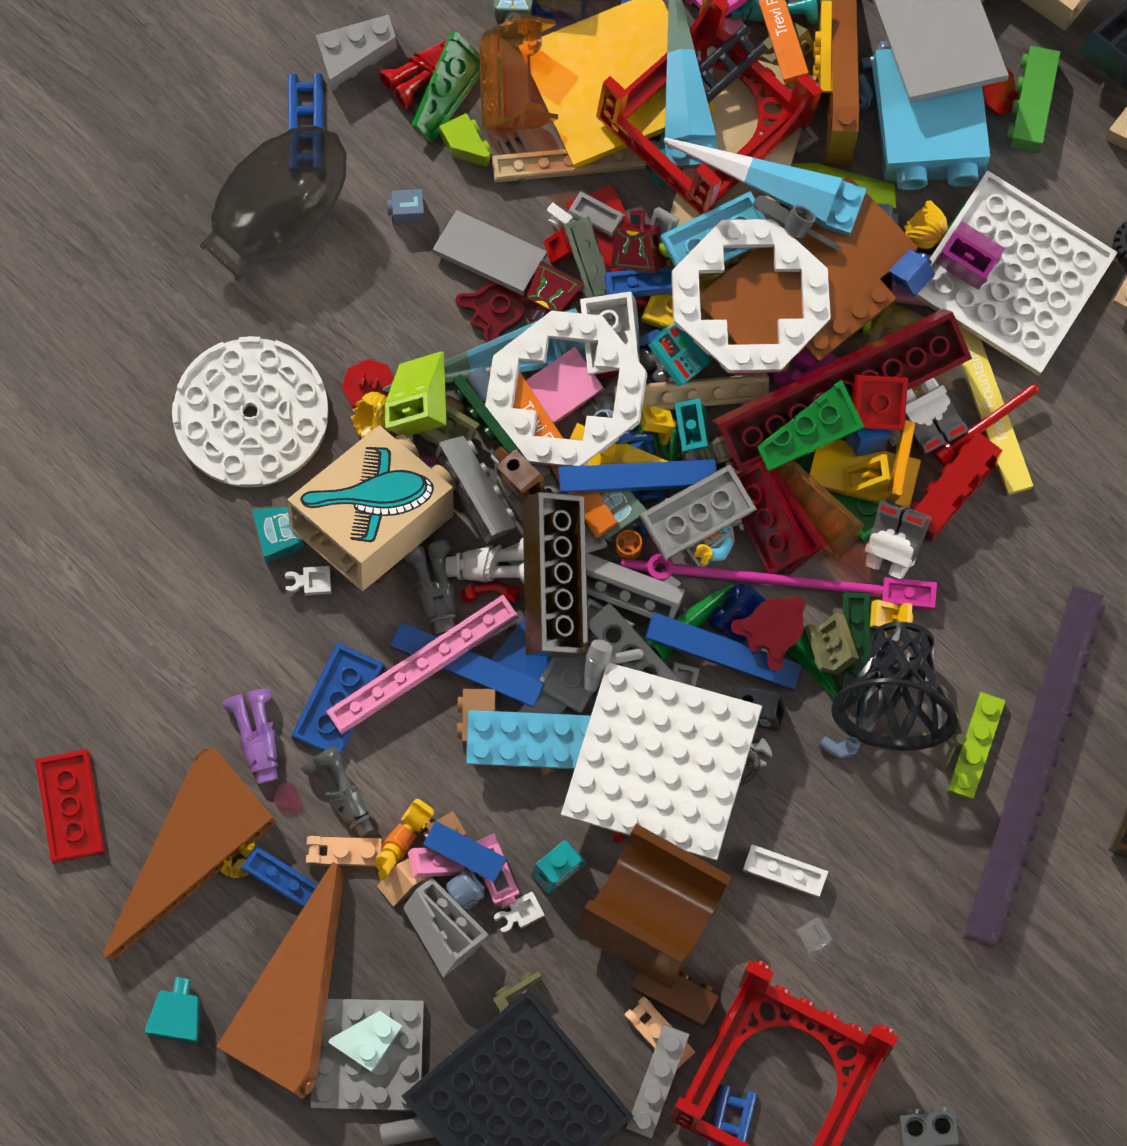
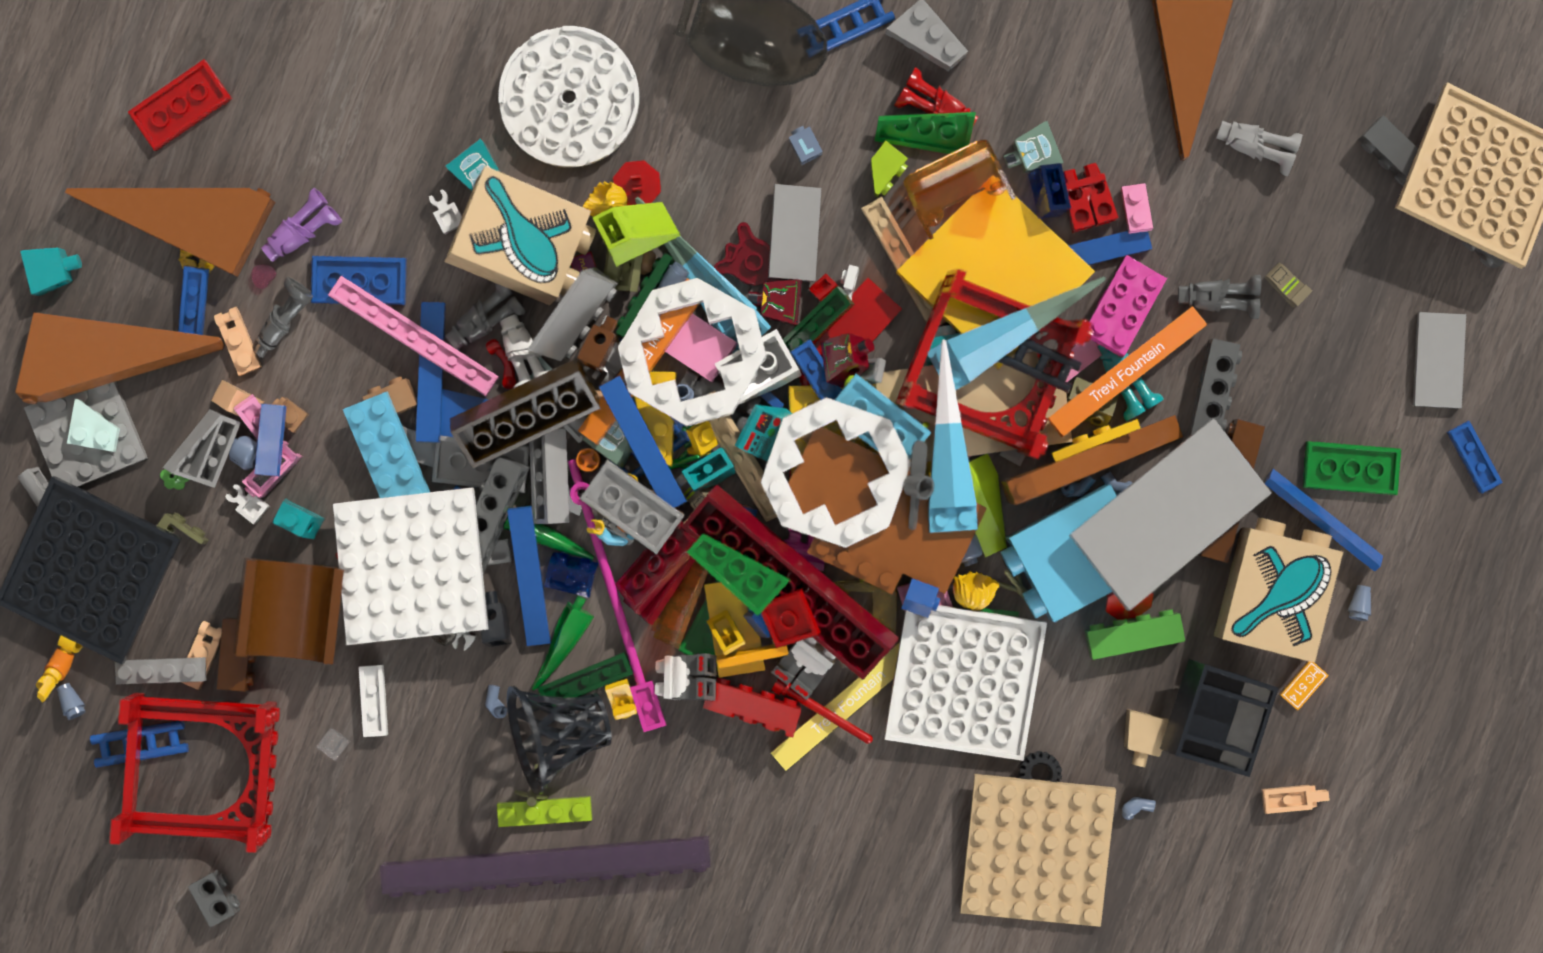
camera: 65 degrees right, 15 degrees up
yellow piece [374,799,434,881] -> none
light grey tile [568,191,625,239] -> none
light grey piece [583,640,644,692] -> none
dark red tile [731,596,806,671] -> none
olive bracket [805,613,859,675] -> none
magenta slope [935,221,1006,290] -> none
none -> bright green plant [160,469,190,490]
none -> olive plant [997,570,1028,601]

